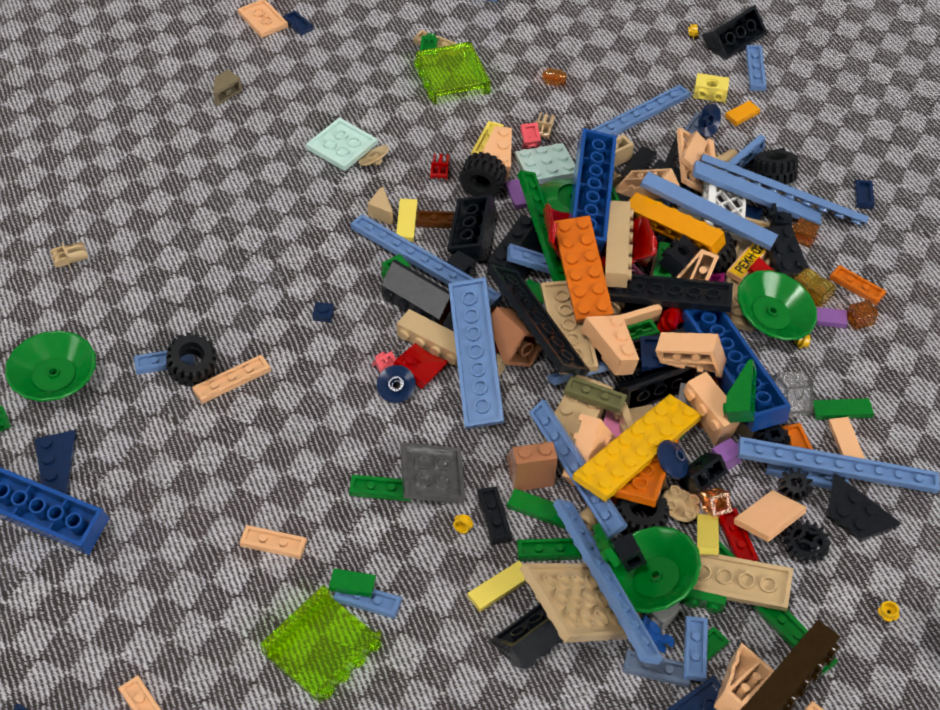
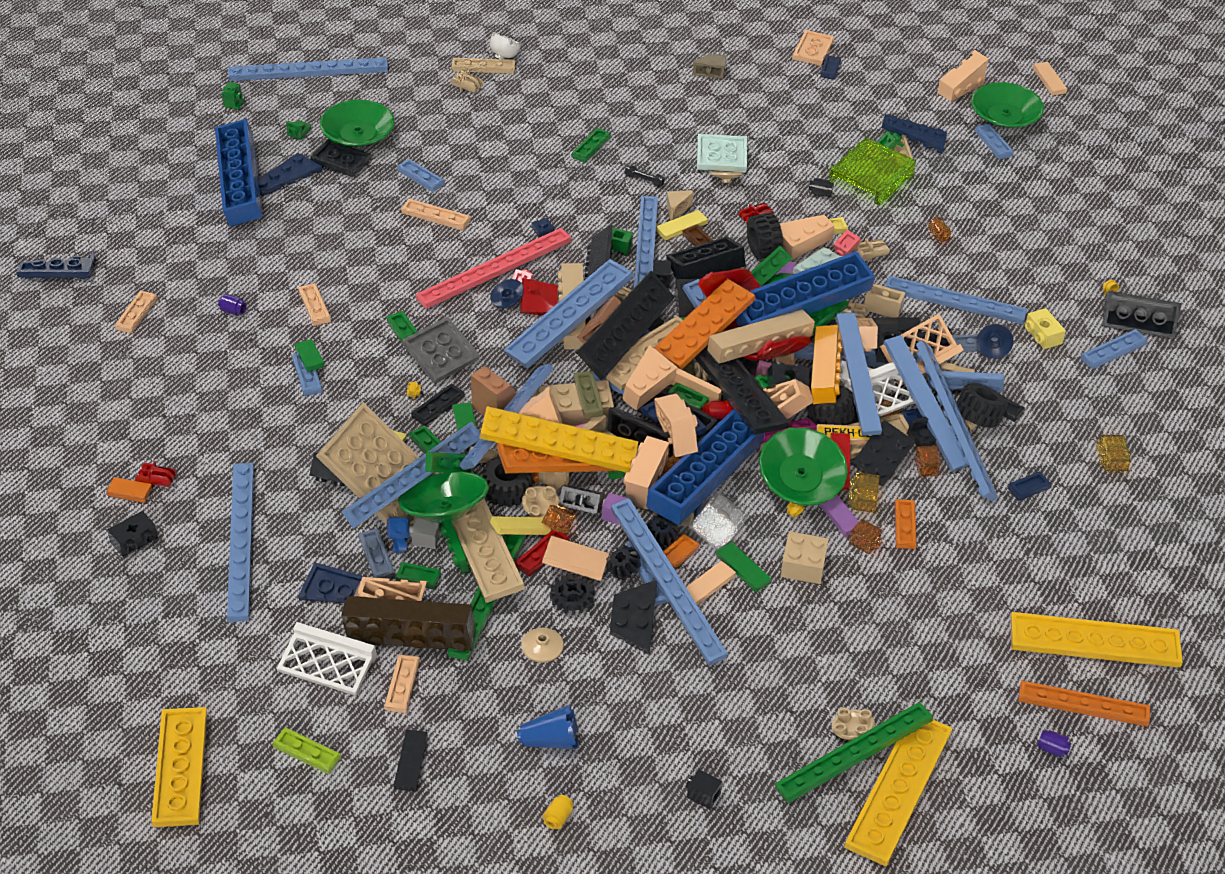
camera: 55 degrees right, 5 degrees down
black tyre [166,333,216,386] -> none
clear neon green panel [260,585,382,703] -> none
black brick [612,532,647,573] -> none
dark blue dish [657,440,689,479] -> none
light nougat tile [680,131,708,172] -> none
medium blue tile [683,616,708,682] -> none
green slope [723,359,757,423] -> none
light orange tile [725,100,761,126] -> none
yellow plate [878,601,900,622] -> none
none -> dark purple brick [218,294,247,316]
none -> black plate [310,139,371,177]
none -> coral plate [416,228,571,309]
none -> tan tile [452,58,515,74]
none -> white cylinder [490,32,522,59]
none -> tan dish [521,628,563,663]
none -> green tile [571,128,611,163]
none -> black bar [625,165,665,187]
none -> tan brick [780,531,829,584]
none -> black brick [809,177,834,197]
none -> dark blue wing [881,114,947,154]
none -> clear yellow brick [1096,435,1131,471]

